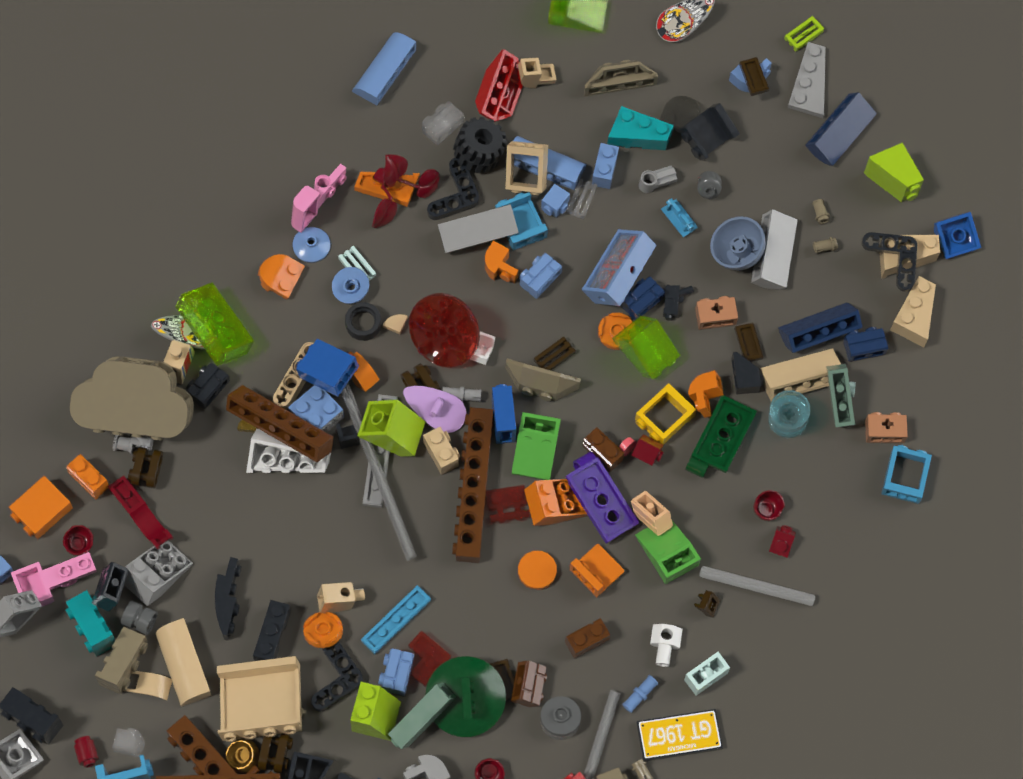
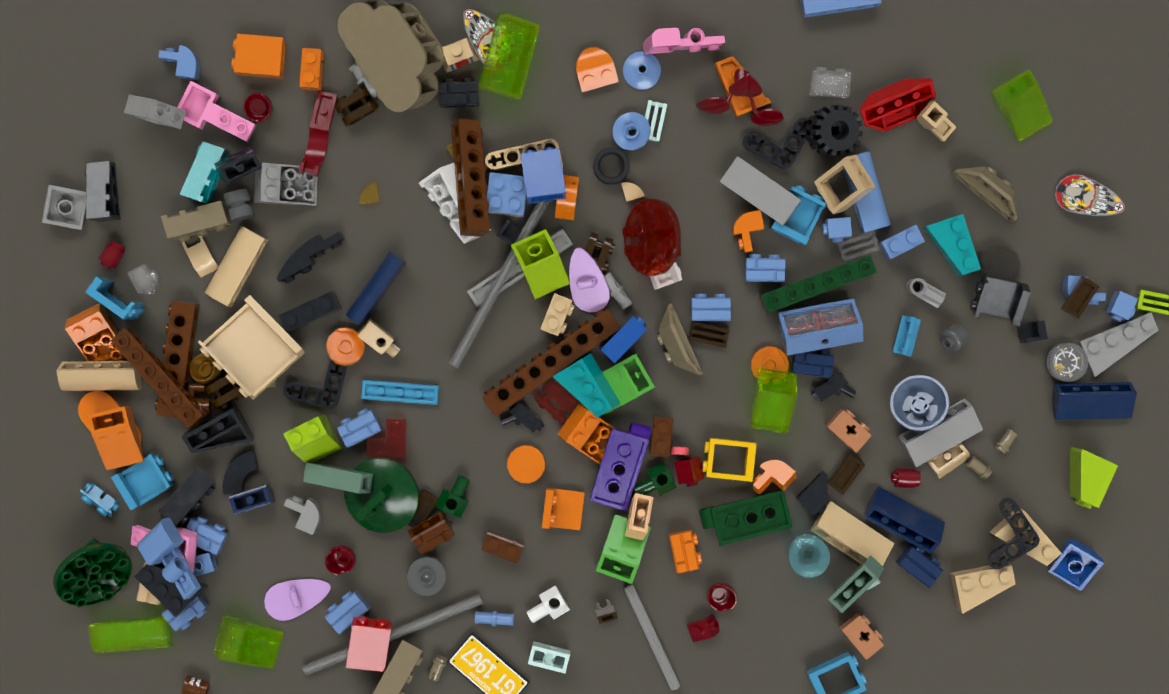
camera: 50 degrees right, 20 degrees up
none -> dark blue brick [346,252,406,326]
none -> clear yellow tile [360,182,379,204]
none -> dark green piece [435,475,471,518]
none -> black piece [500,402,544,433]
none -> teal wedge [553,354,620,417]
none -> dark green piece [634,462,677,496]
none -> orange brick [669,529,702,573]
none -> medium blue brick [691,294,731,321]
none -> dark green brick [759,255,877,313]
none -> dark red brick [891,468,921,488]
none -> tan slope [927,443,970,479]
none -> black panel [1017,320,1048,343]
none -> clear piece [1045,343,1088,382]
none -> medium blue brick [1105,291,1138,322]

